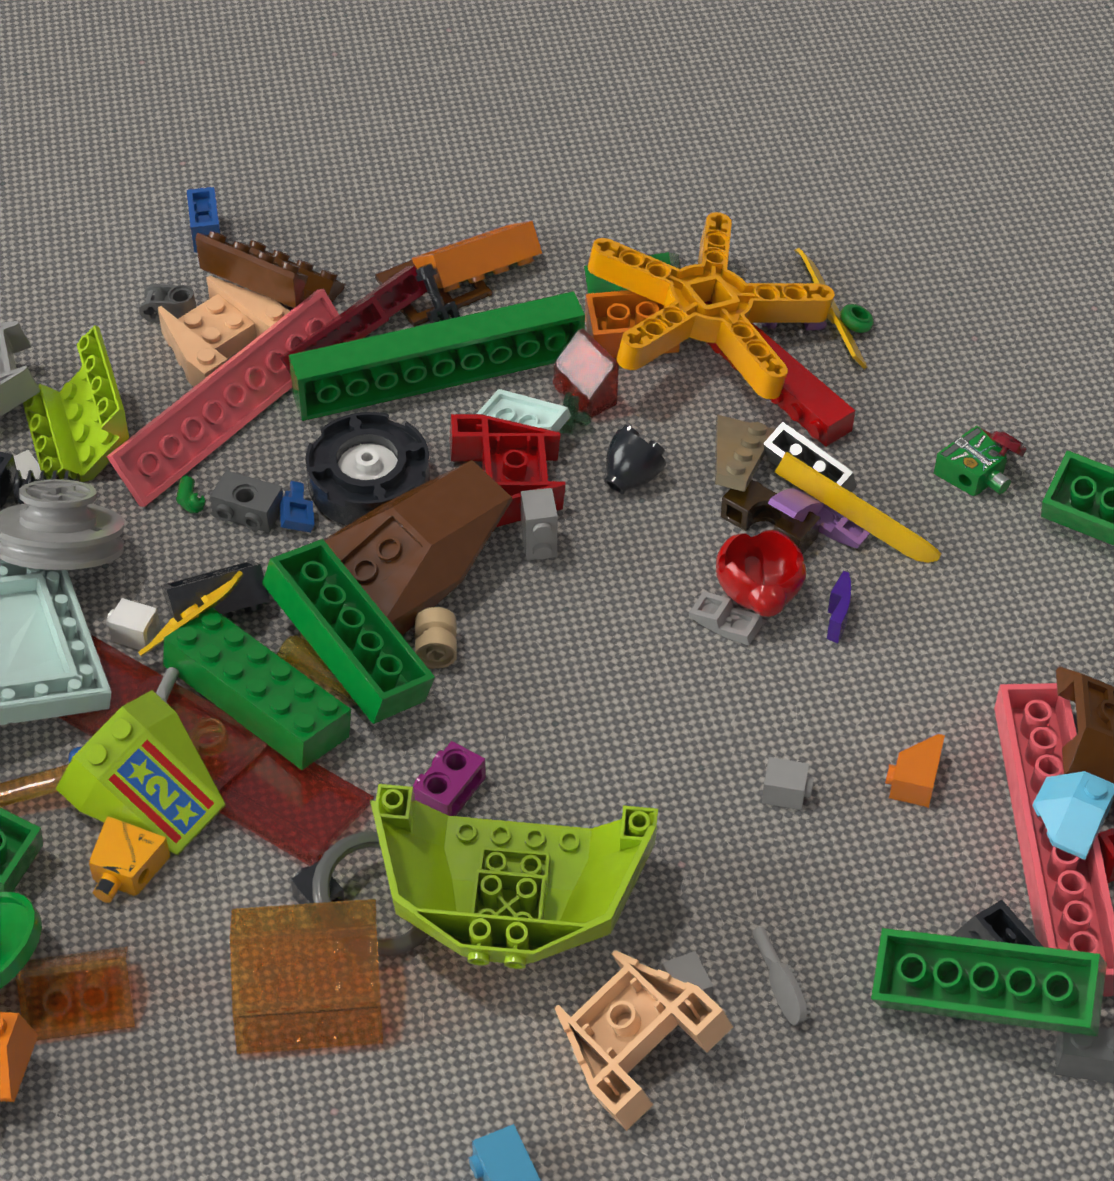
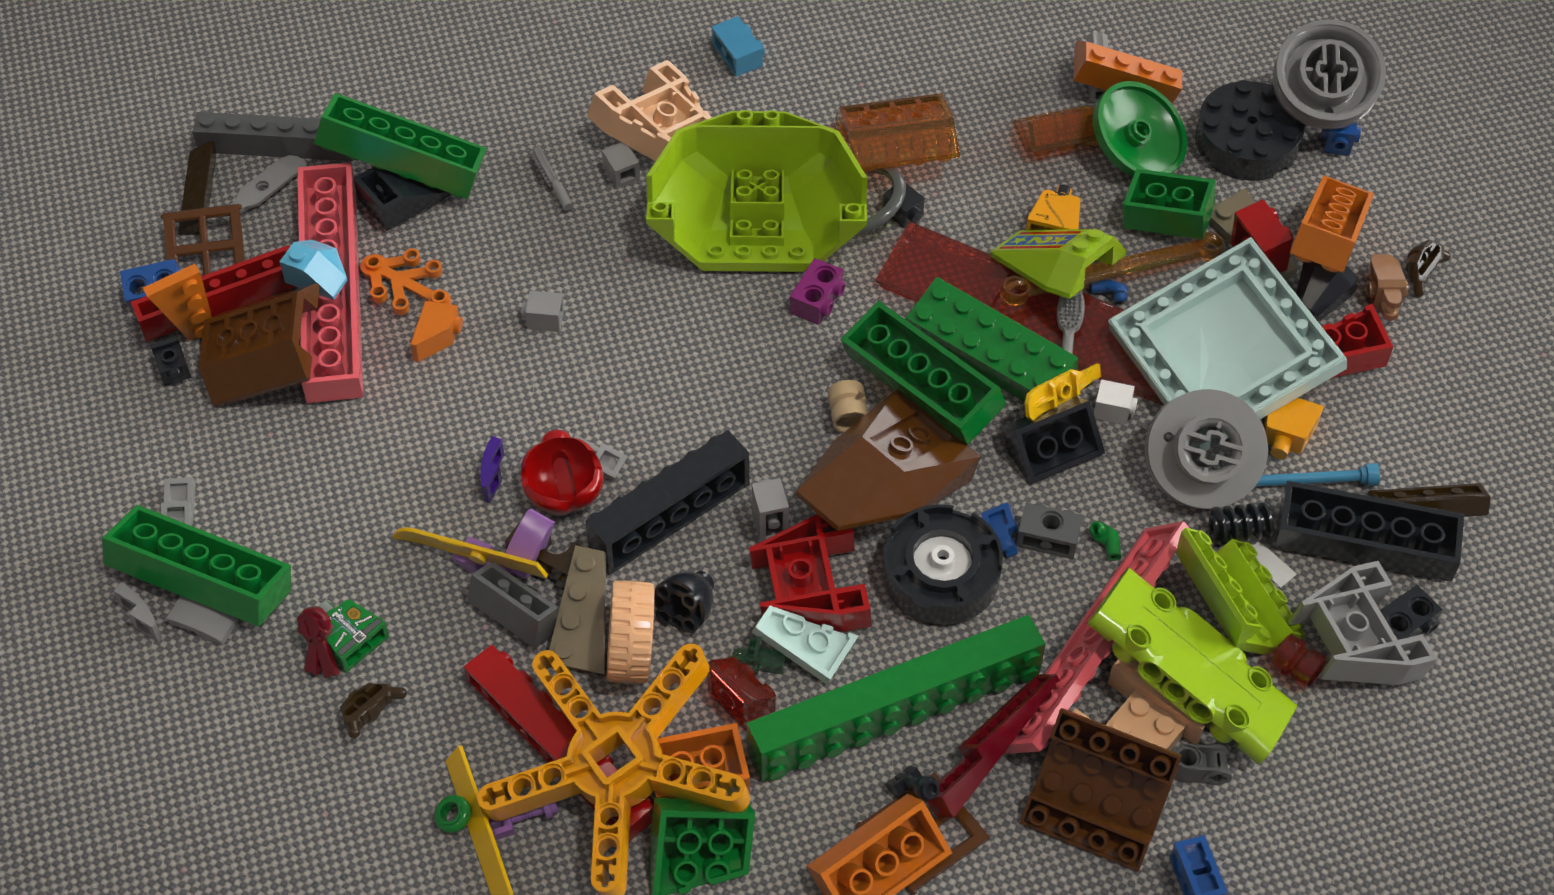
camera: 175 degrees right, 5 degrees up
none -> dark brown piece [340,683,407,739]
none -> orange plant [360,248,452,315]
none -> black brick [585,430,750,576]
none -> light nougat tyre [606,581,655,684]
none -> lime panel [1087,568,1297,764]
none -> clear red wheel [1269,633,1328,690]

